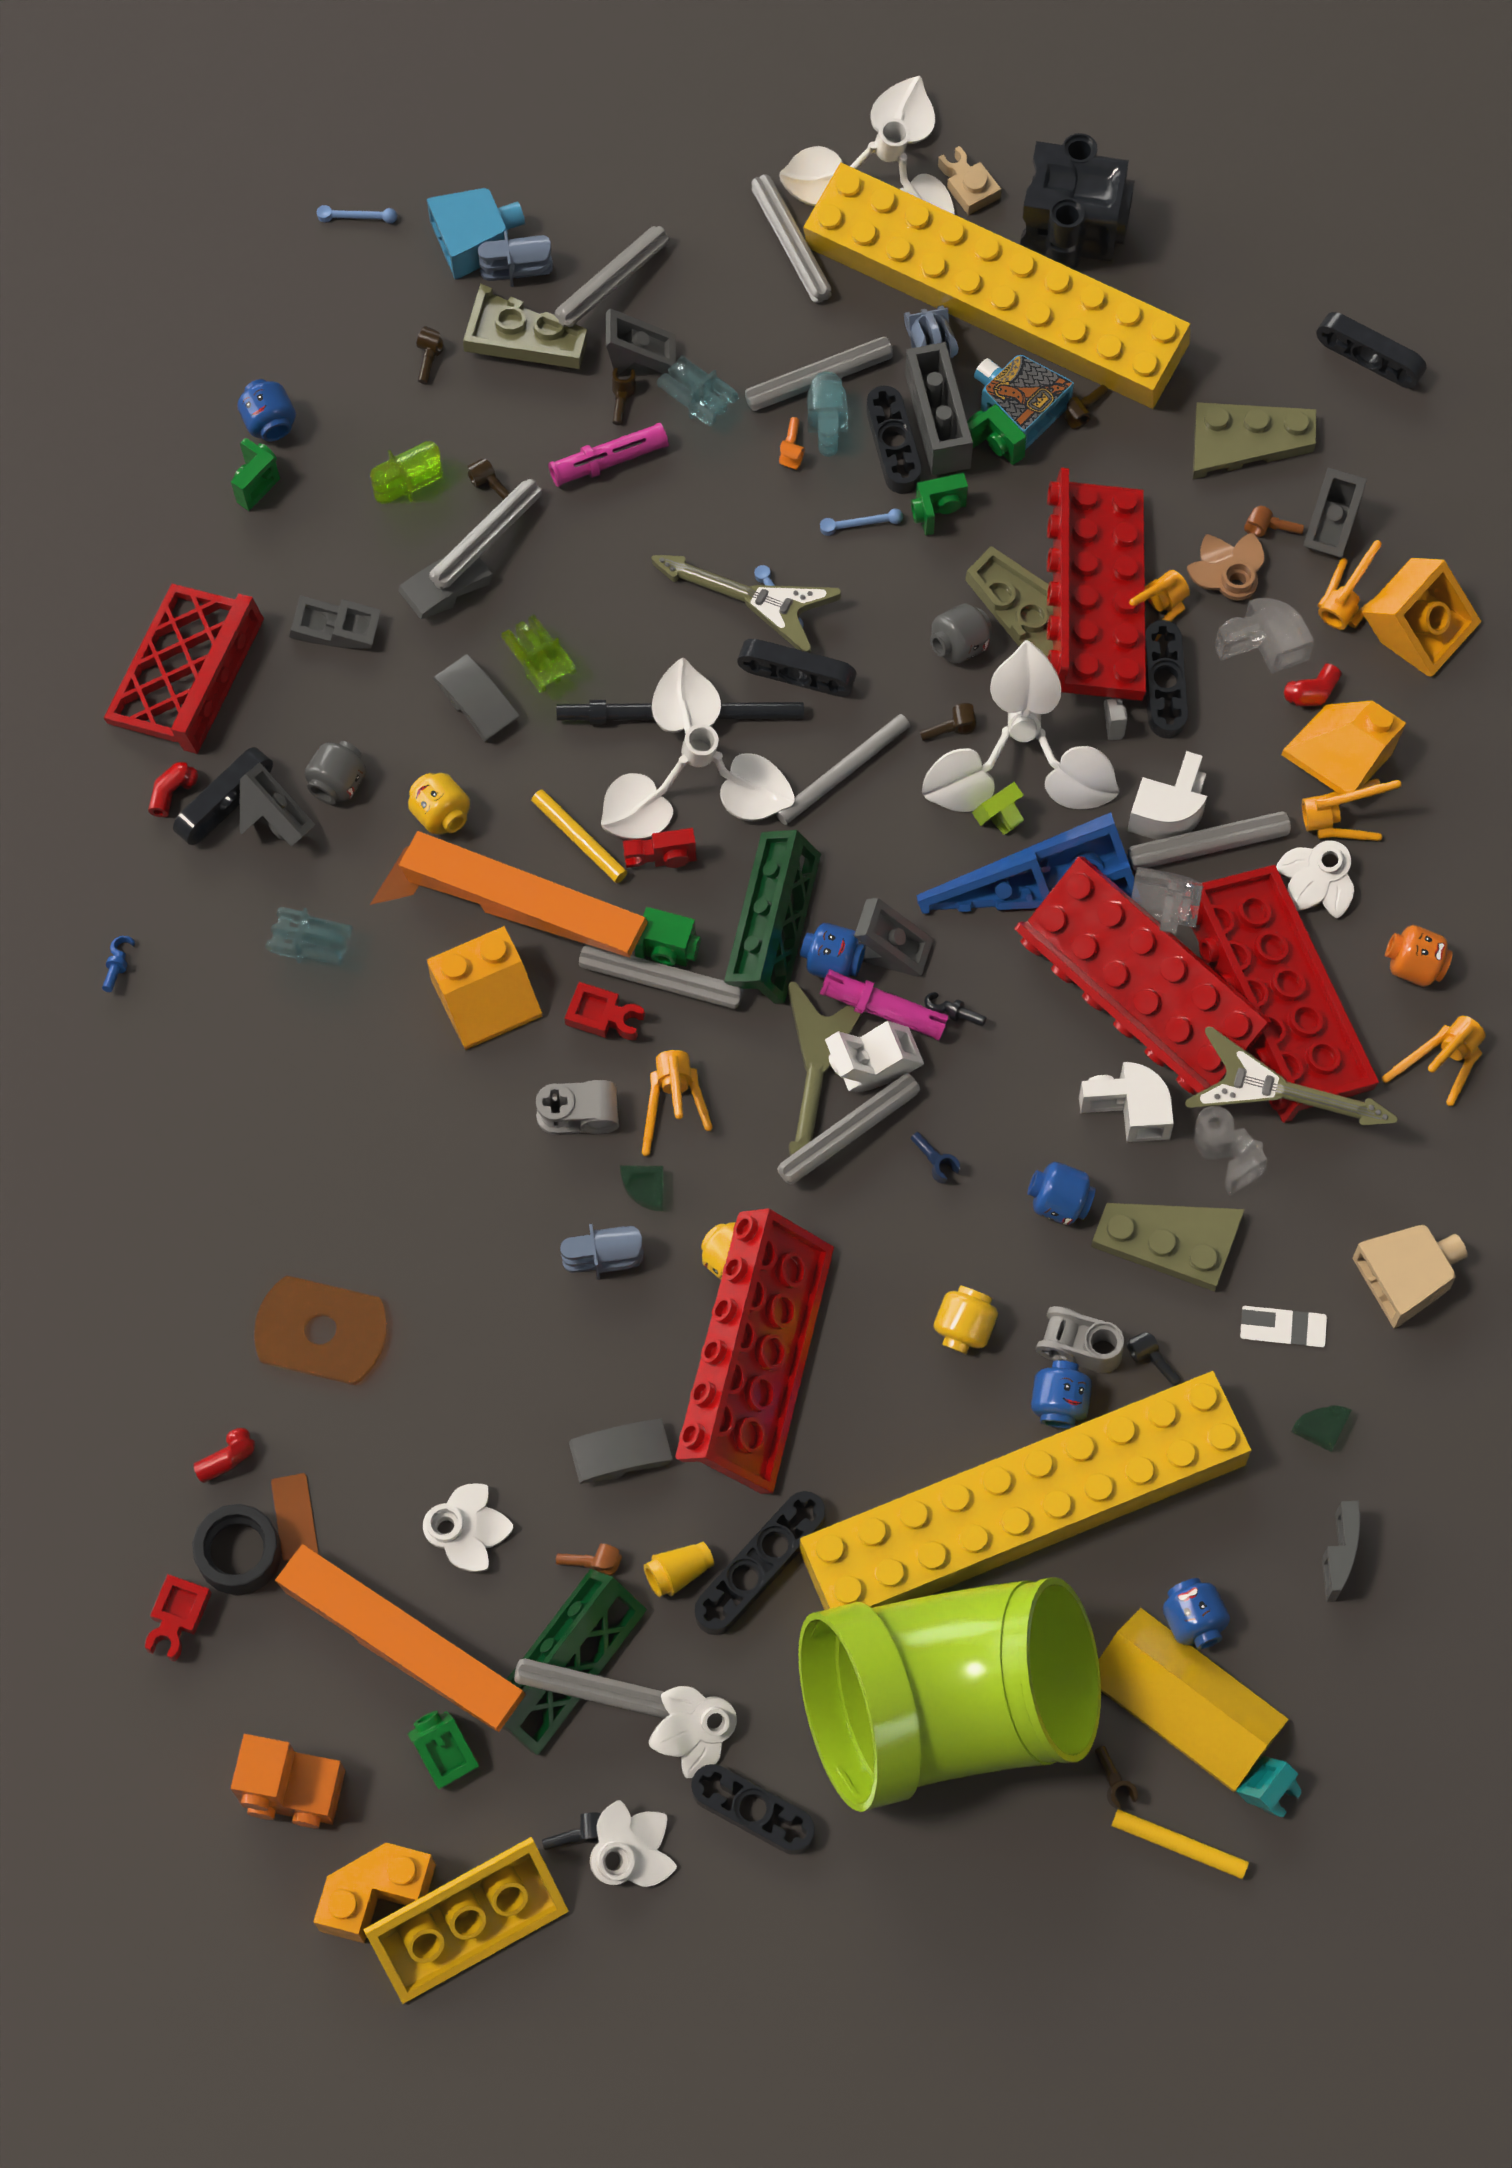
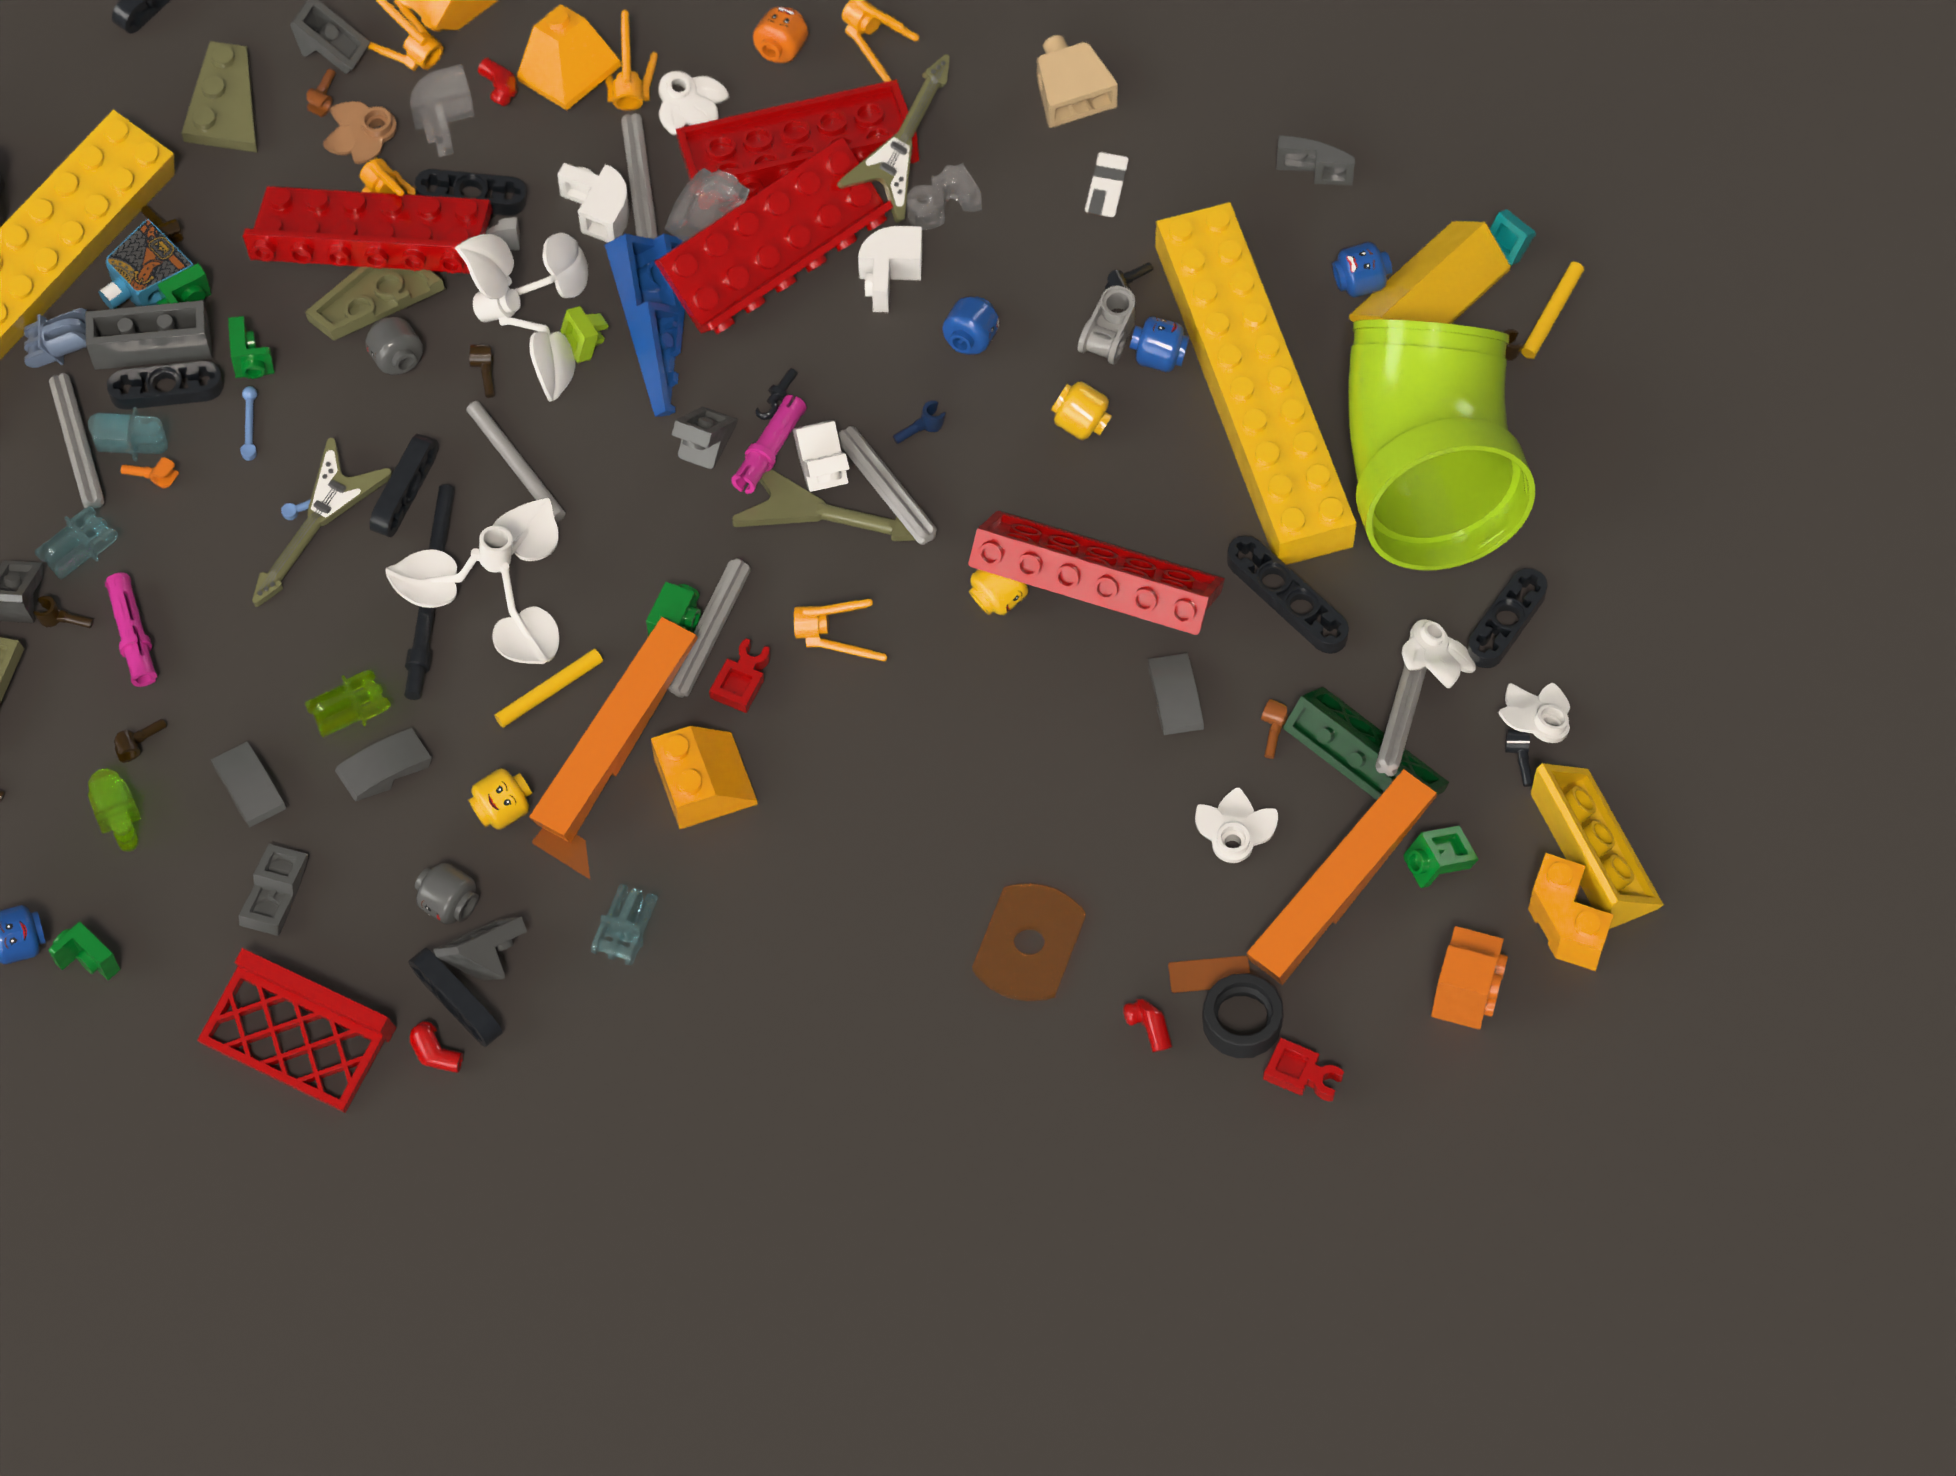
camera: 85 degrees left, 5 degrees down
blue hand [102,936,135,992] -> none
light grey axle [429,479,542,589] -> none
light grey piece [536,1080,619,1135] -> none
sand blue arm [560,1224,644,1280] -> none
clear green tile [620,1165,664,1212] -> none
red plate [623,828,697,868] -> none
yellow cone [644,1541,714,1597] -> none
dark green fence [724,830,821,1004] -> none
blue head [800,923,866,979] -> none
olive wing [1091,1203,1245,1292] -> none
clear green tile [1291,1405,1352,1452] -> none

